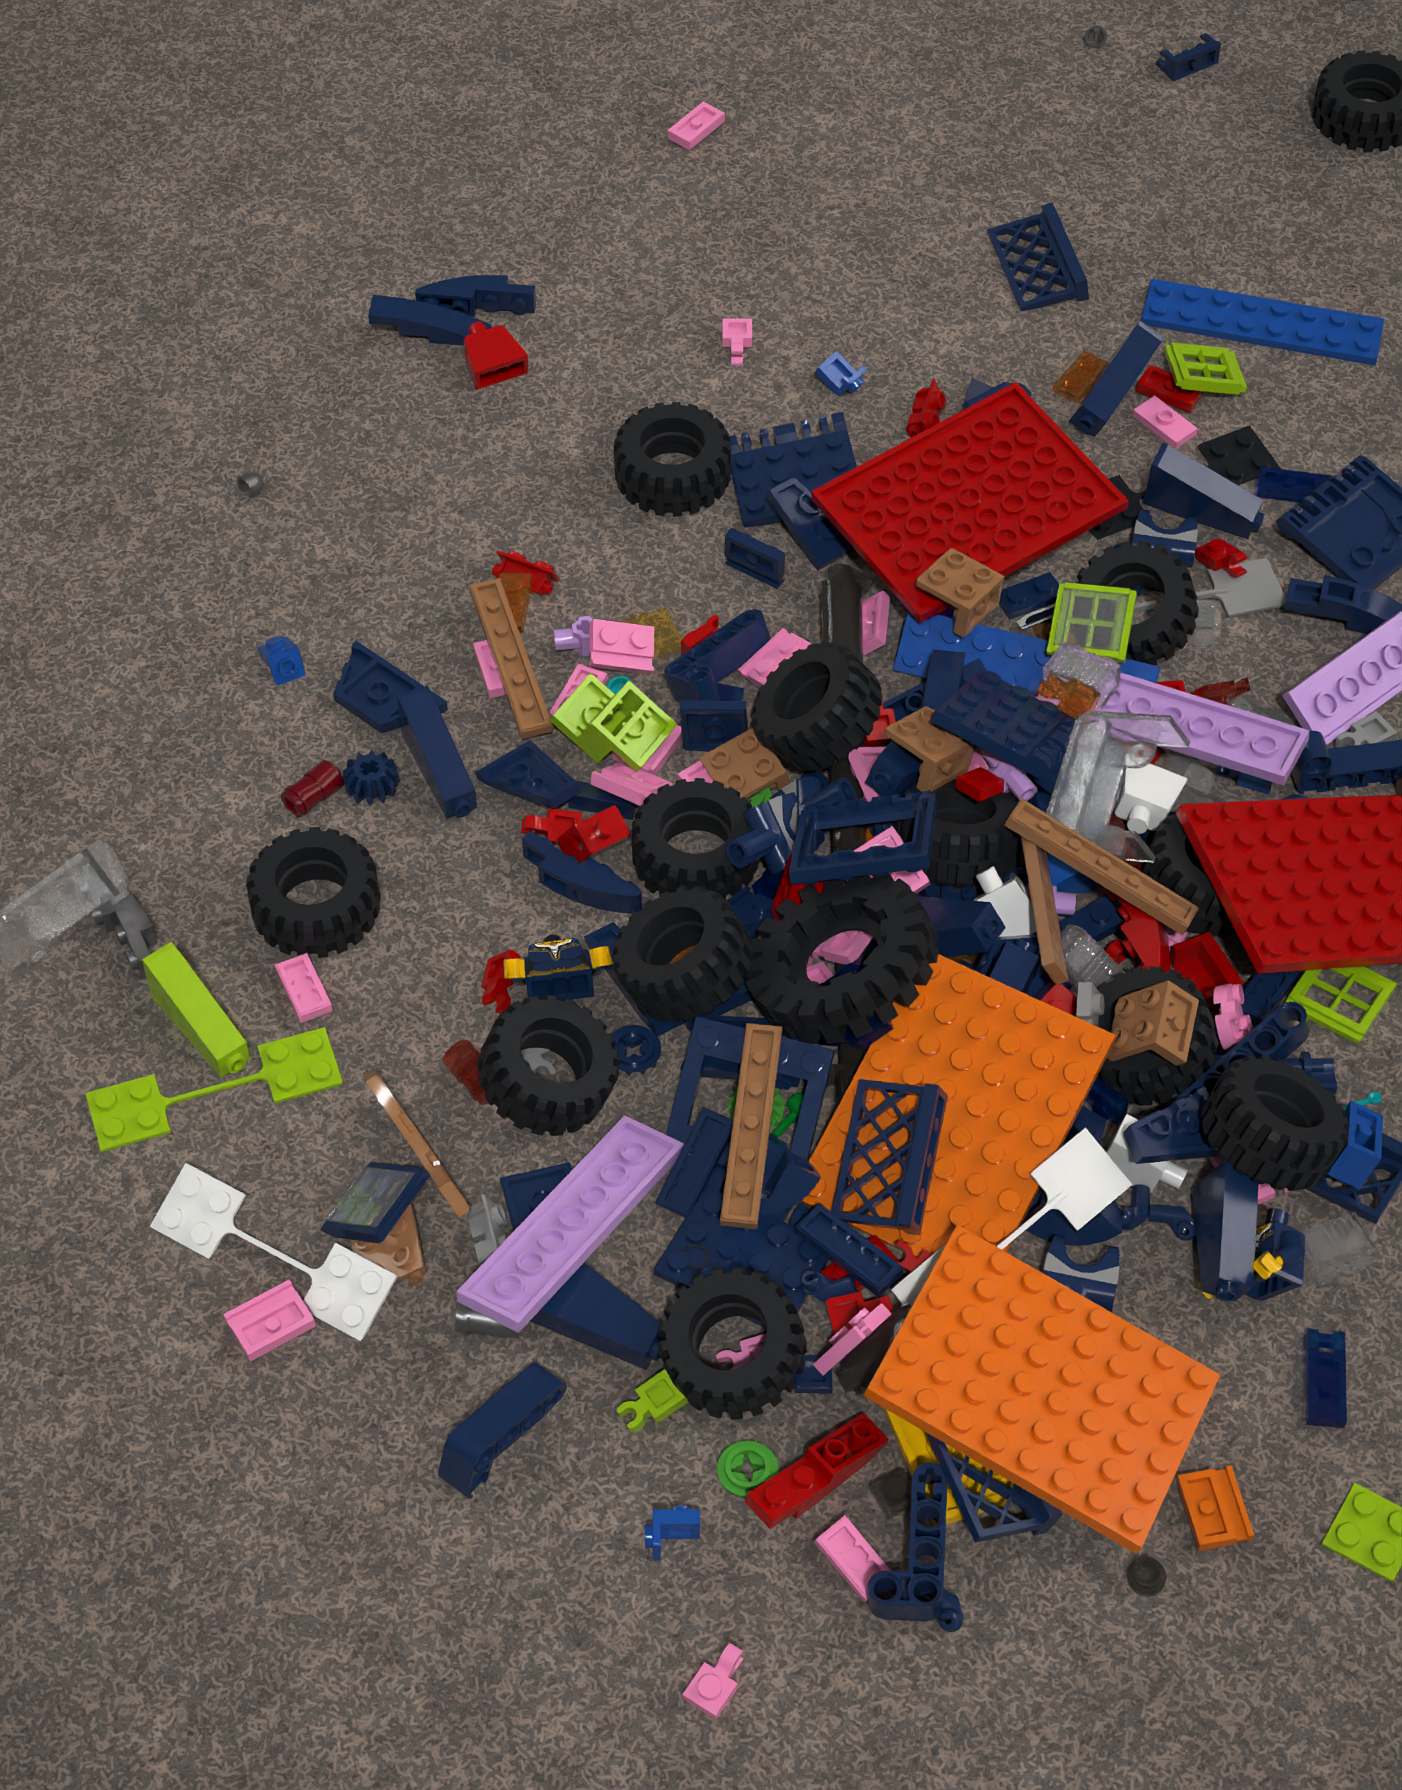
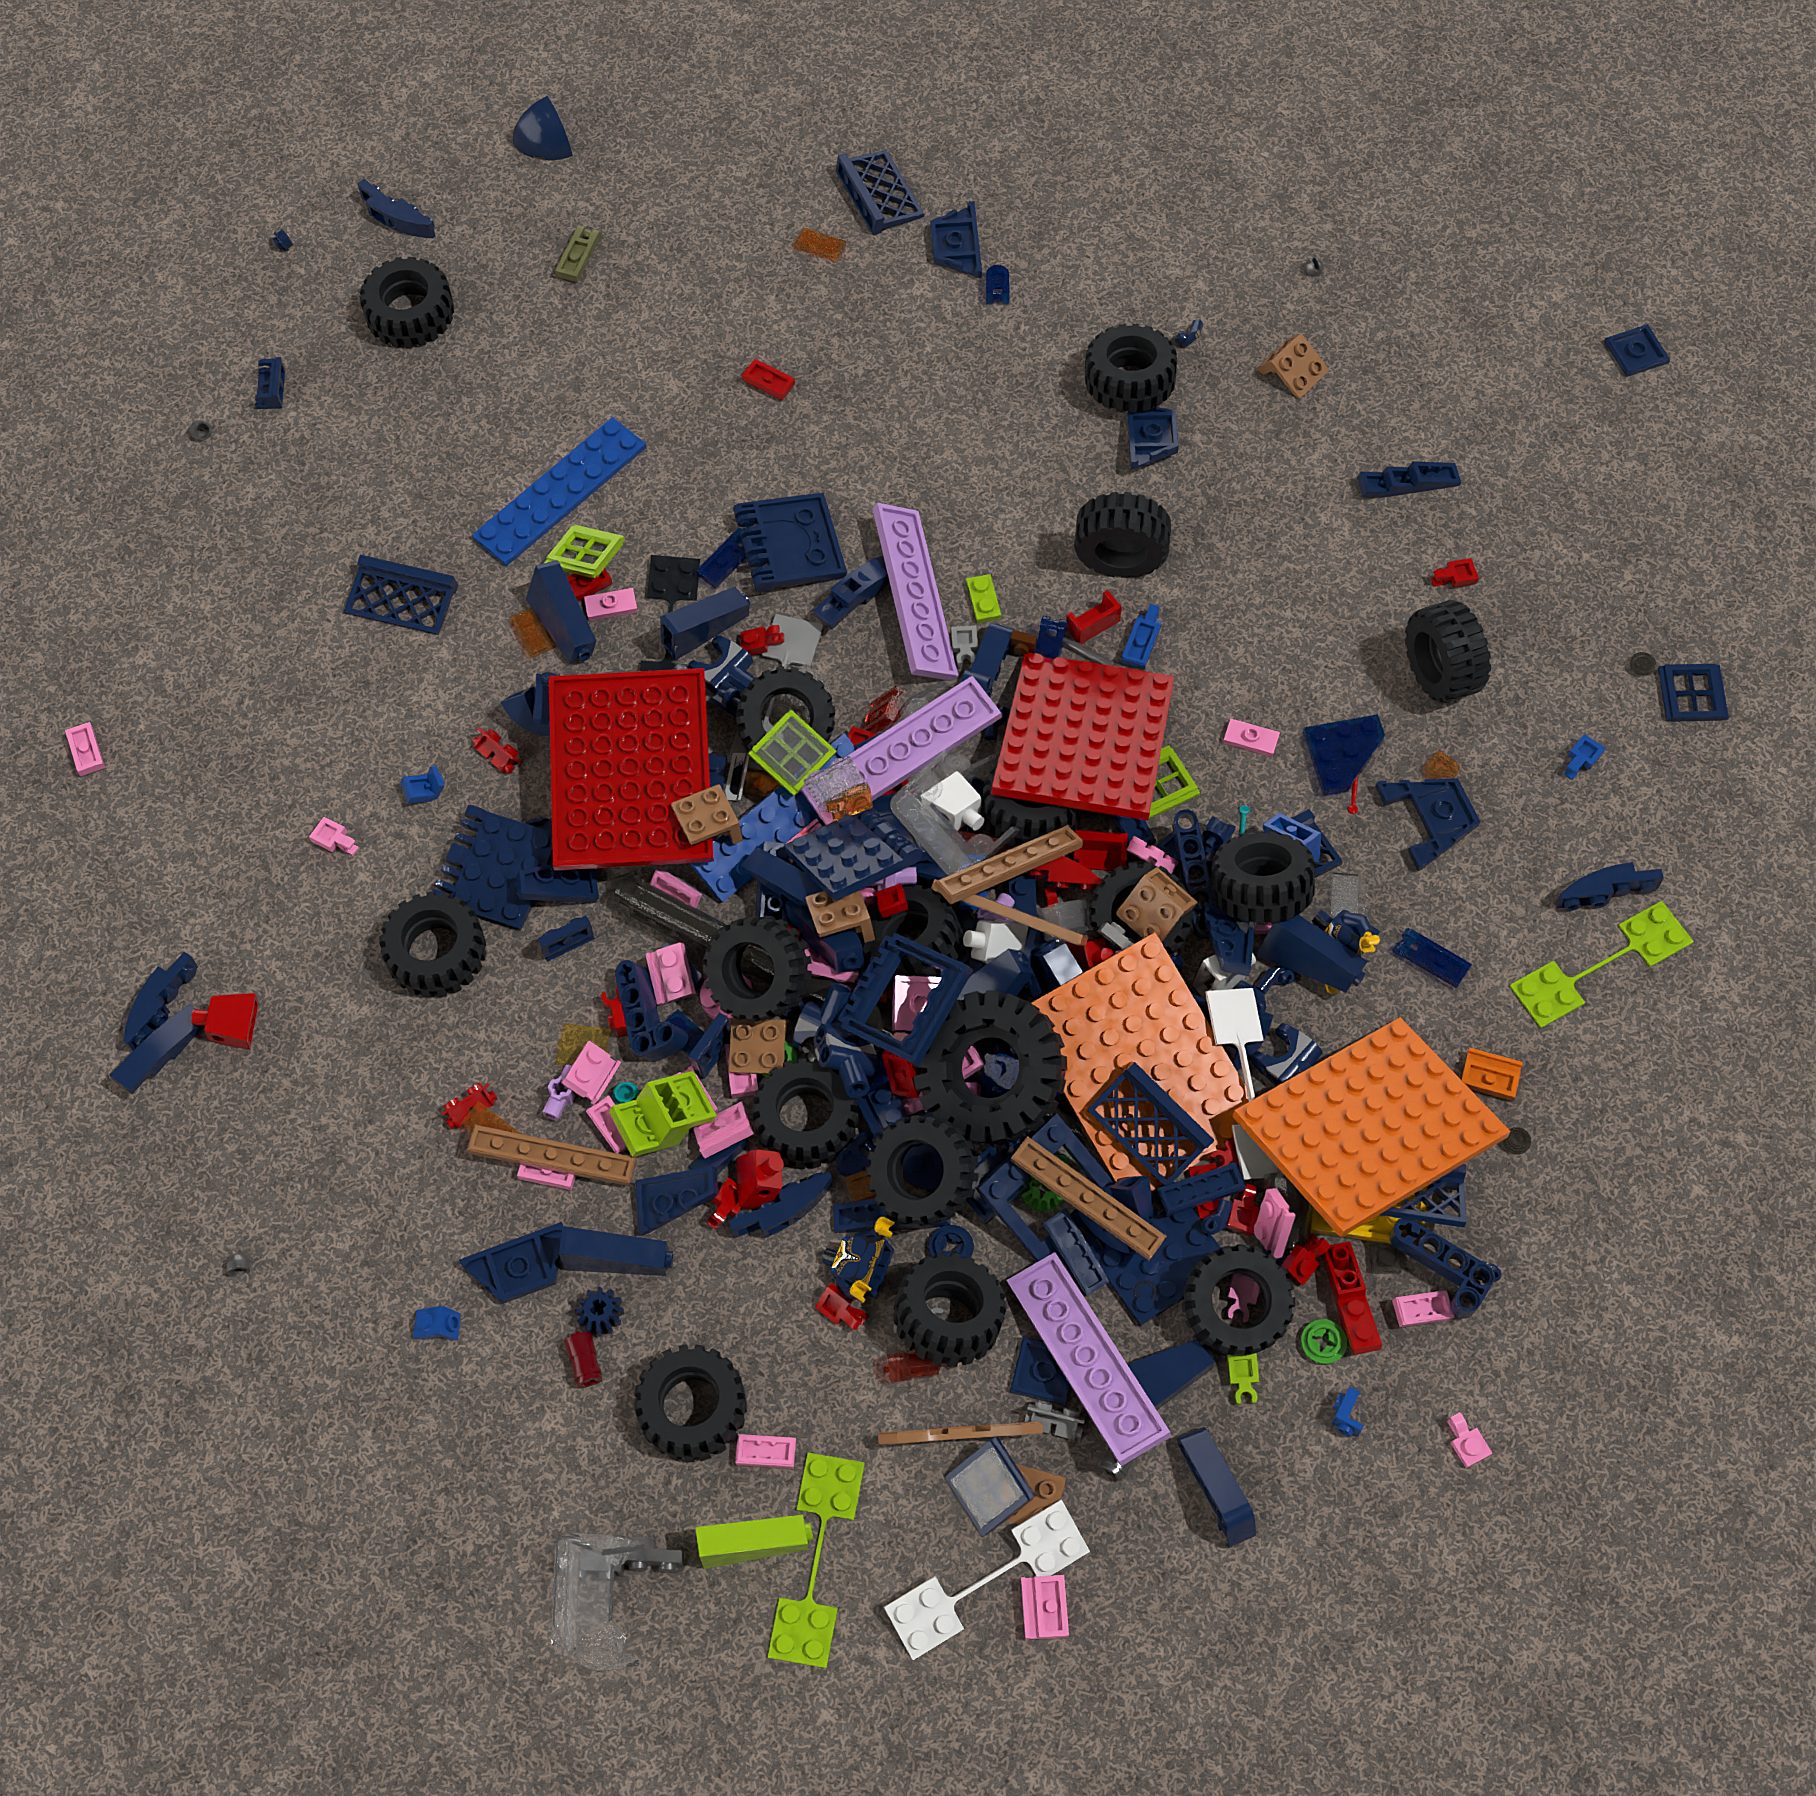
camera: 60 degrees left, 10 degrees up
none -> red plate [1281,1234,1330,1286]

